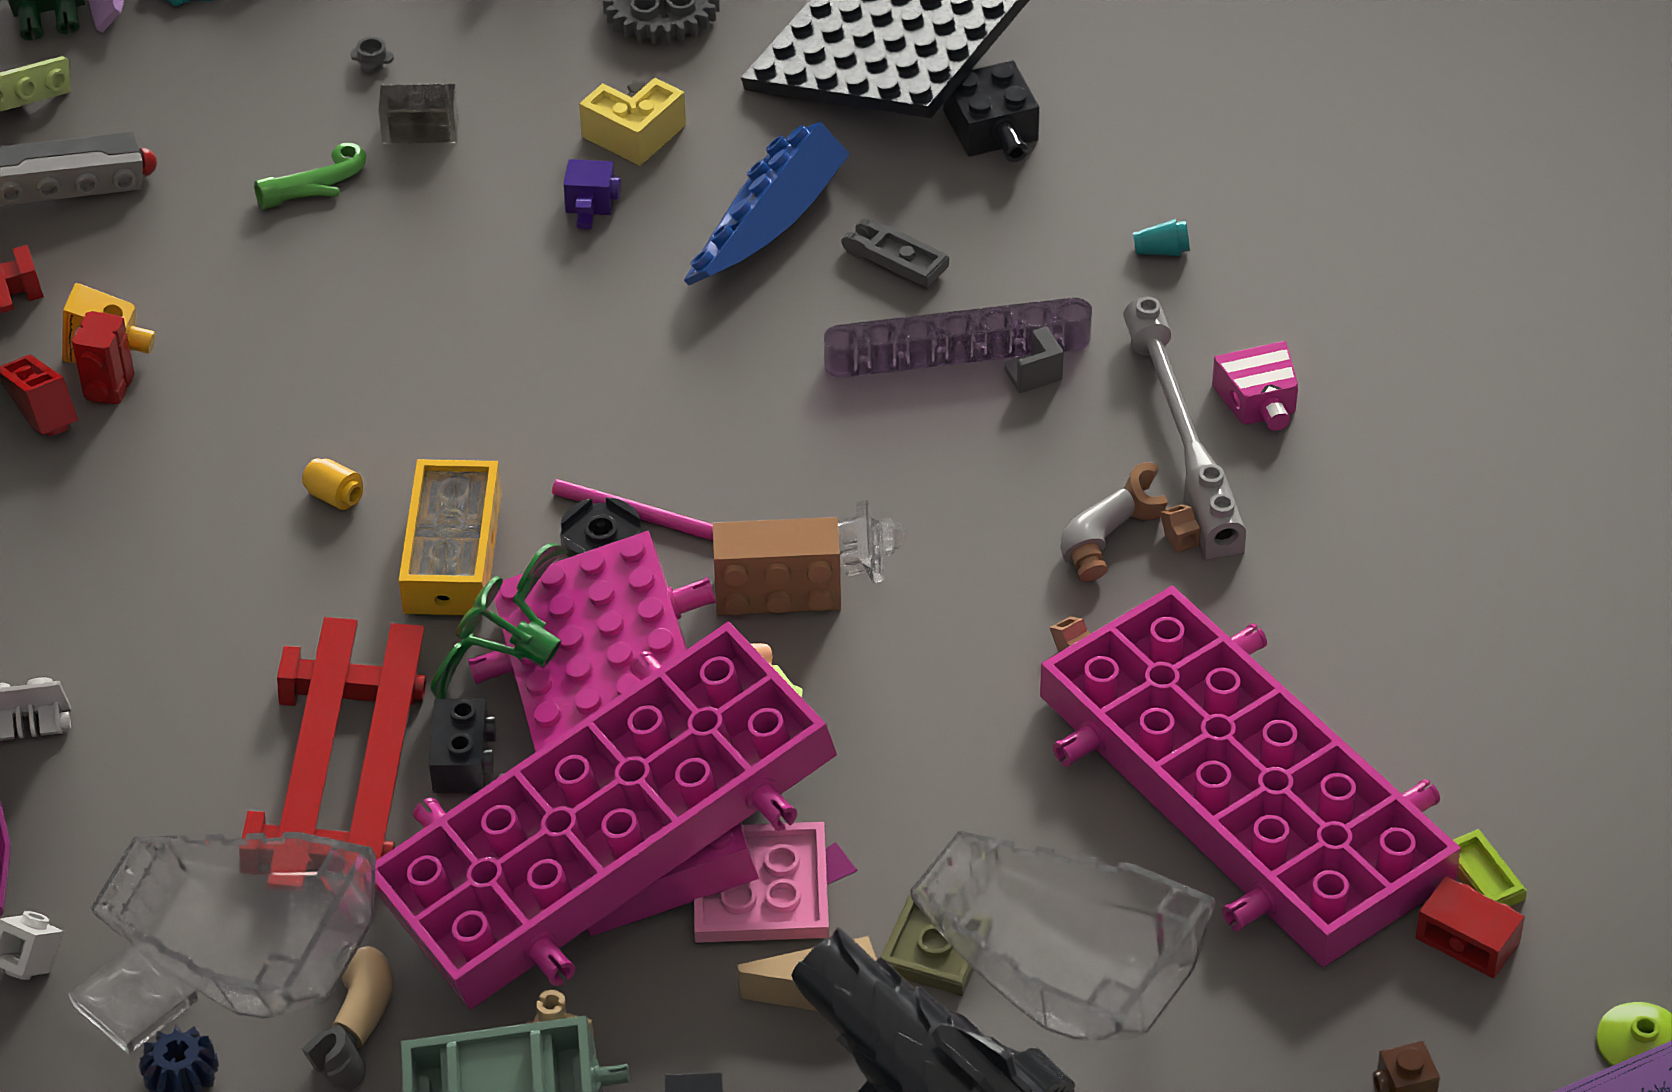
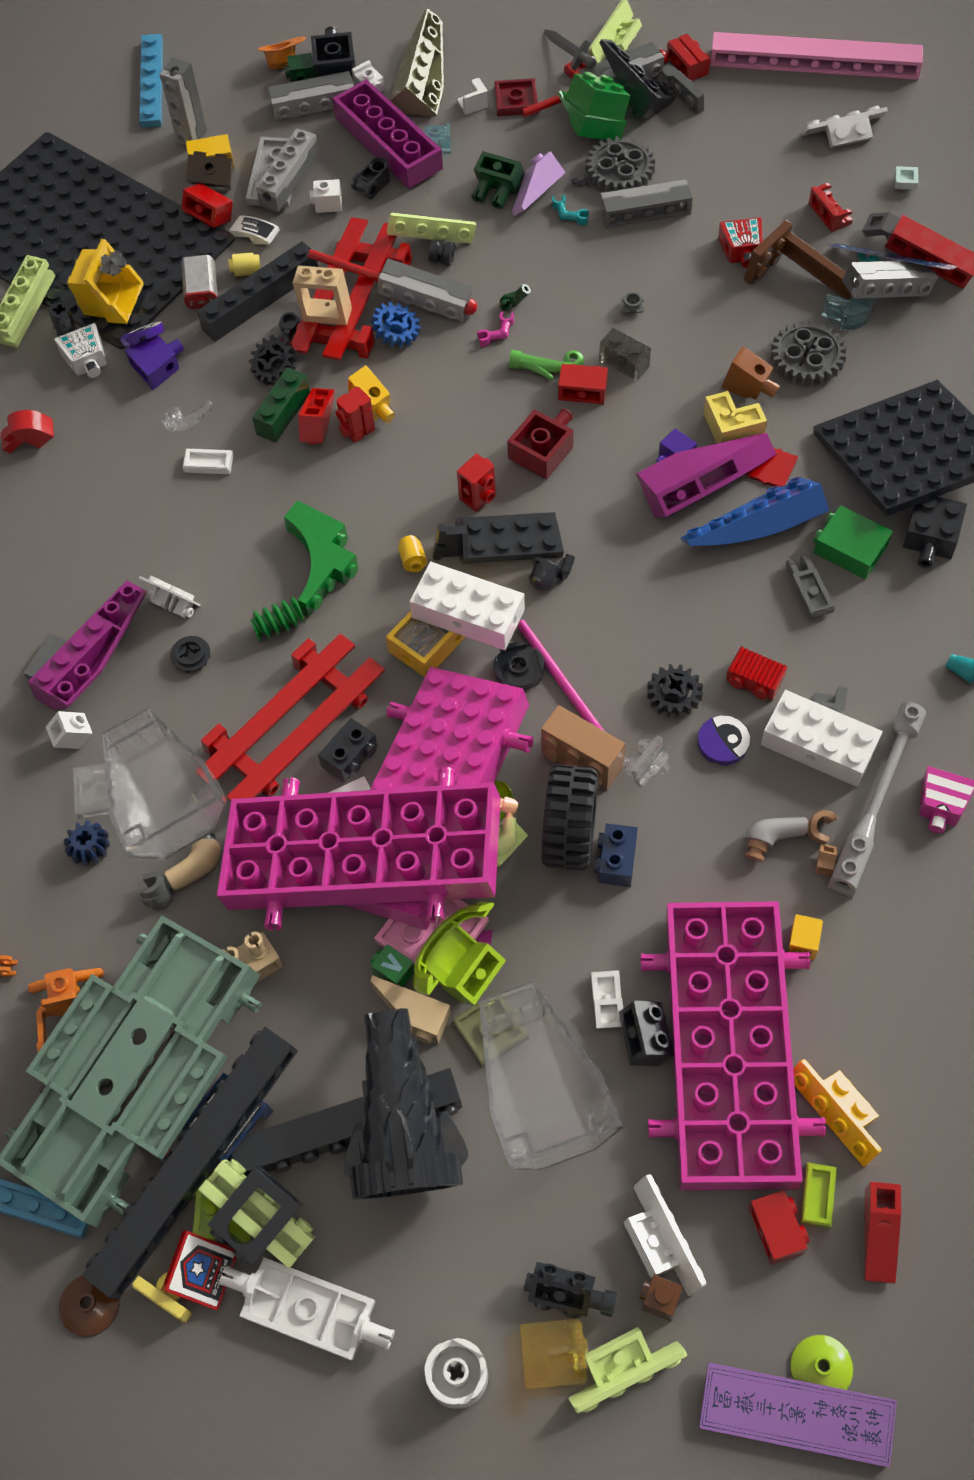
camera: 40 degrees right, 15 degrees up
green plant [430,543,568,699] -> none
clear purple beam [824,298,1092,377] -> none
medium nougat piece [1049,616,1090,652] -> none
none -> black gear [170,636,211,673]
none -> green piece [249,597,306,642]
none -> green arch [284,500,358,617]
none -> green brick [370,944,415,987]
none -> blue gear [371,302,421,348]
none -> white brick [410,561,525,650]
none -> lime piece [413,902,506,1005]
none -> black wheel [428,239,455,265]
none -> black hinge [433,512,564,564]
none -> red brick [457,453,496,512]
none -> dark pink arm [477,311,514,347]
none -> dark green arm [500,284,531,311]
none -> dark red brick [507,408,574,480]
none -> black piece [529,554,575,592]
none -> black tyre [541,764,598,871]
none -> red brick [558,364,608,404]
none -> white slope [591,970,623,1028]
none -> dark blue brick [594,823,638,887]
none -> black brick [618,1001,674,1066]
none -> white bracket [623,1174,706,1296]
none -> magenta wedge [635,433,776,517]
none -> black gear [647,664,703,718]
none -> tile [697,716,750,766]
none -> dark orange torso [721,346,780,400]
none -> red brick [726,646,787,701]
none -> red piece [746,448,798,487]
none -> white brick [761,690,883,787]
none -> yellow panel [787,914,823,960]
none -> yellow bracket [793,1059,882,1167]
none -> green brick [813,505,893,580]
none -> red slope [864,1182,901,1284]

